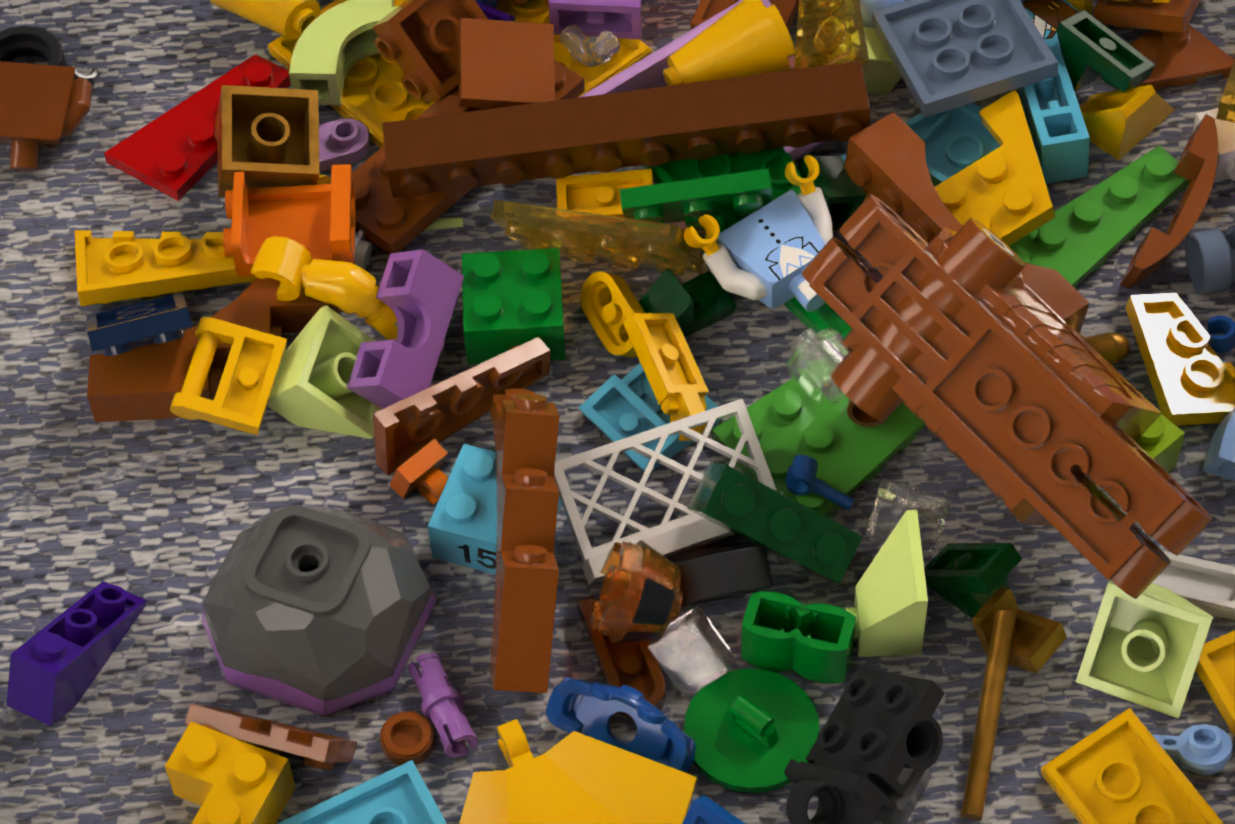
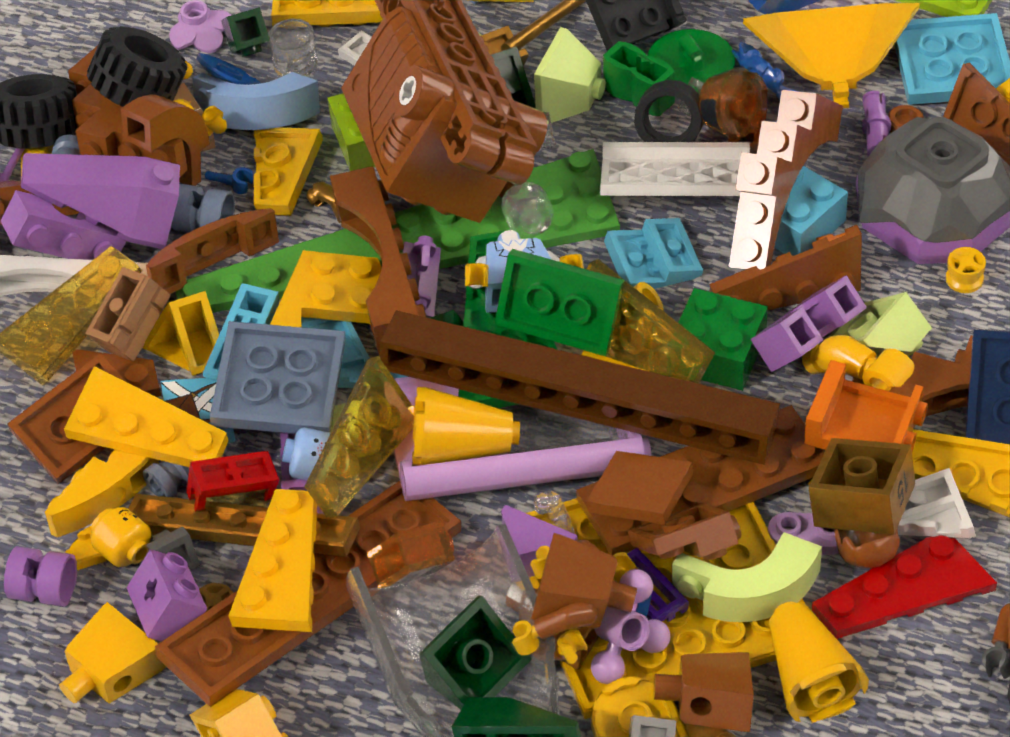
camera: 155 degrees left, 5 degrees down
yellow plate [170,317,287,435] -> none
yellow hinge [623,313,709,441] -> none
dark green brick [687,462,863,584] -> none
blue hand [786,455,855,511] -> none
dark green slope [1056,10,1156,93] -> none
none -> medium nougat brick [85,267,171,362]
none -> white wing [897,468,976,538]
none -> yellow wheel [946,247,986,293]

